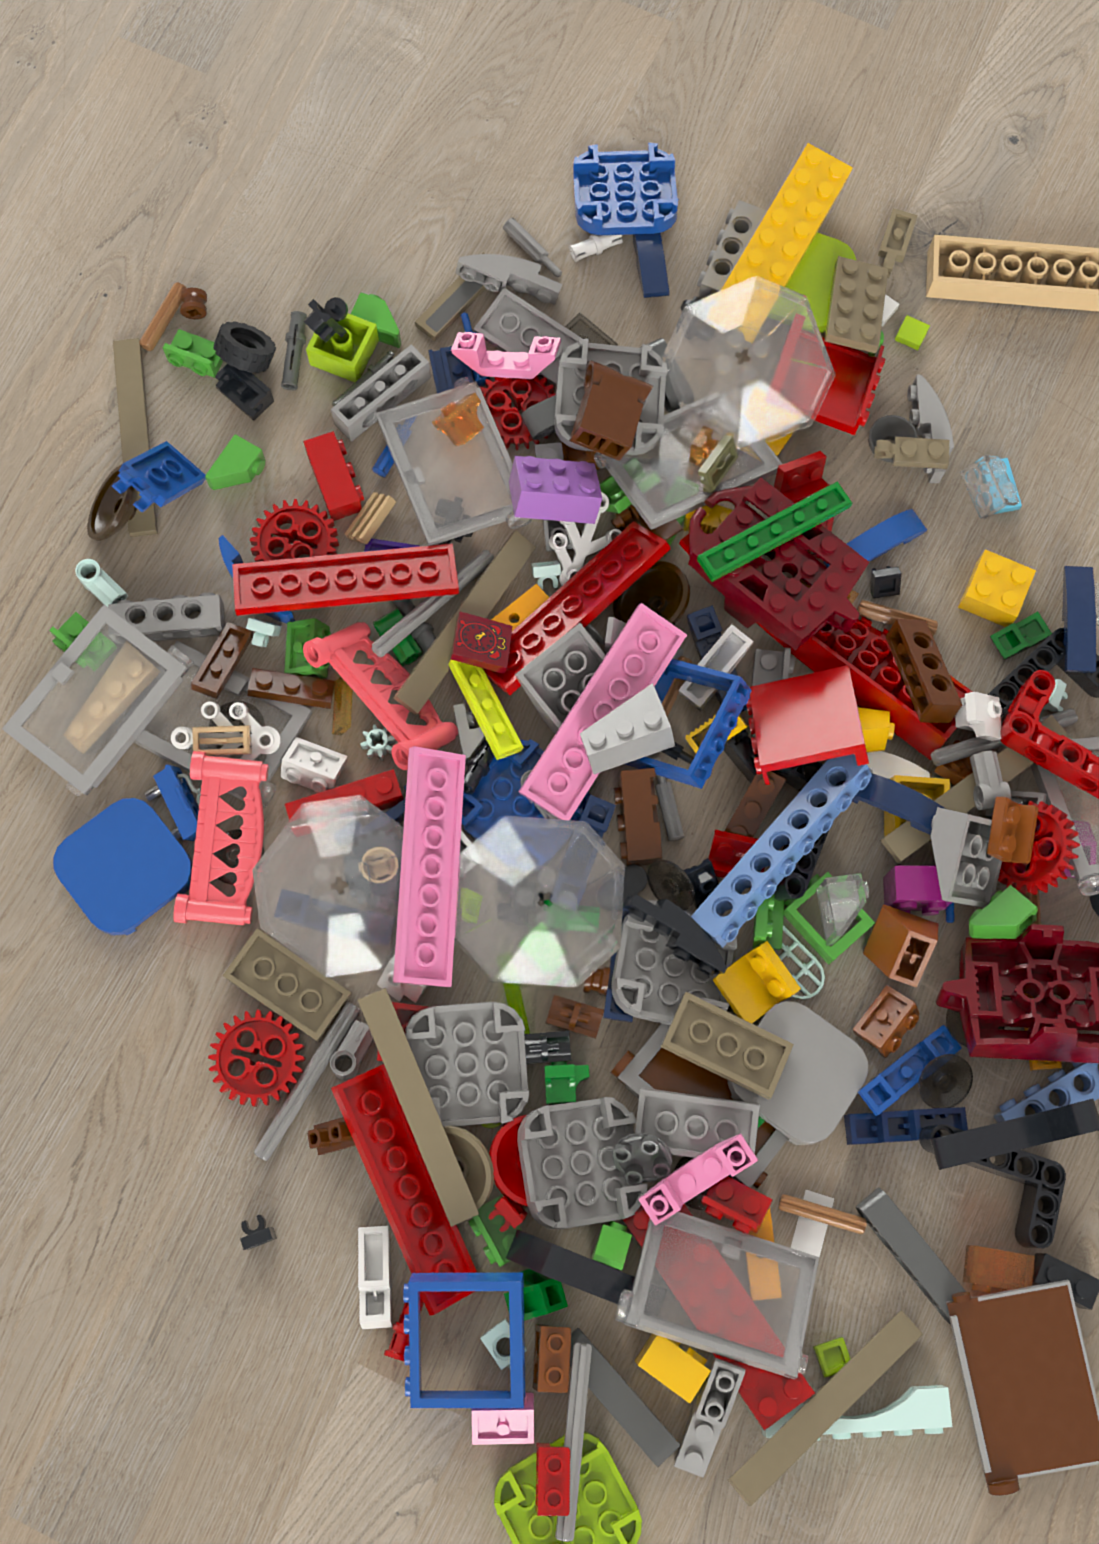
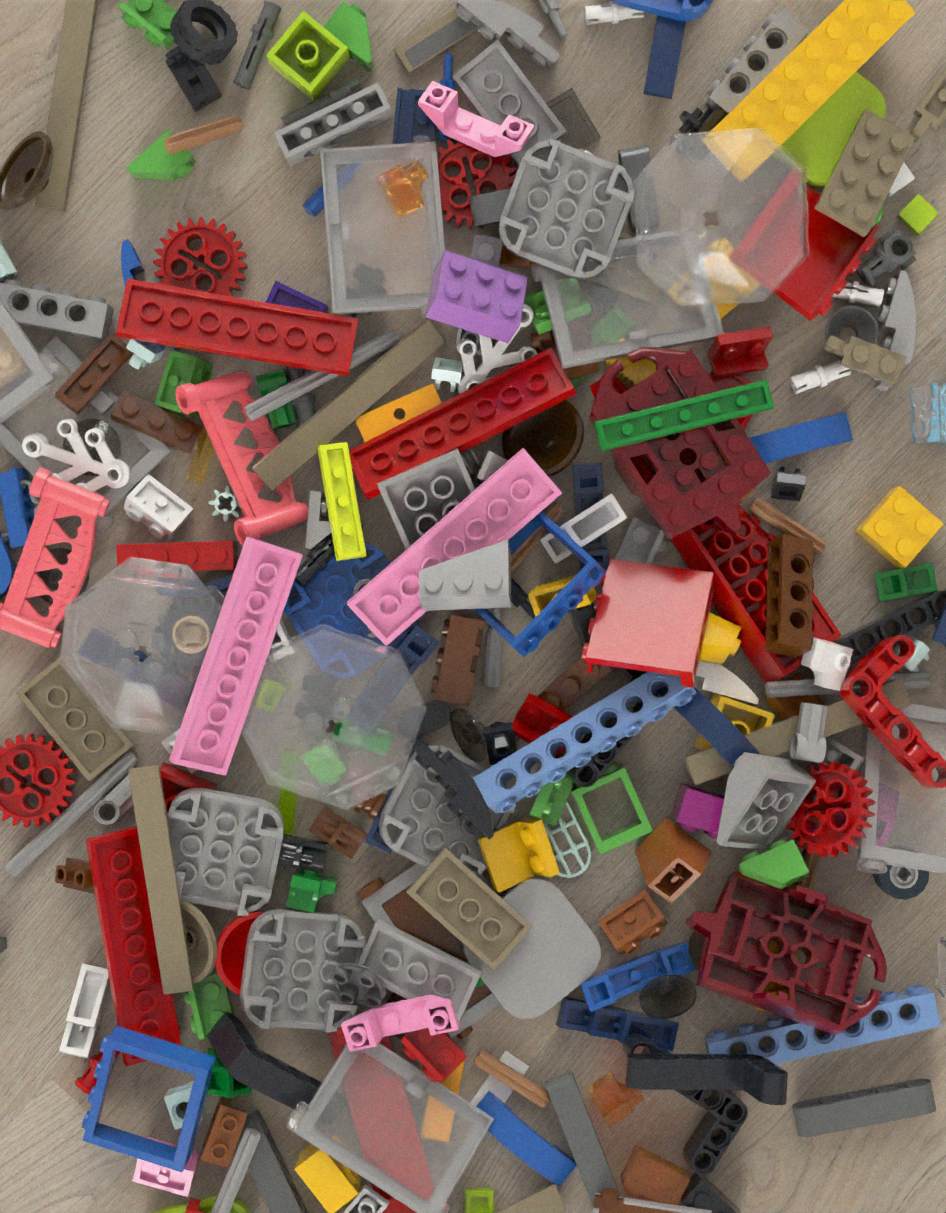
camera: 20 degrees right, 15 degrees up
blue tile [112,441,206,512] -> none
tan tile [192,725,252,755] -> none
black hips [303,297,348,343] -> none
red brick [303,431,365,521] -> none
tan tile [345,492,396,544] -> none
dark red tile [450,611,513,674] -> none
red tile [488,1195,528,1232] -> none
reddish brown piece [569,360,654,461] -> none
bright green slope [591,1221,632,1271] -> none
clear orange tile [689,425,720,465] -> none
olive tile [698,435,738,493] -> none
clear slope [816,873,869,946] -> none
dark orange bracket [987,797,1038,863] -> none
none -> medium nougat axle [164,115,243,154]
none -> blue slope [476,1091,577,1186]
none -> clear orange brick [587,1071,644,1128]
none -> white pin [790,359,851,394]
none -> white pin [832,280,884,308]
none -> dark grey connector [856,228,916,286]

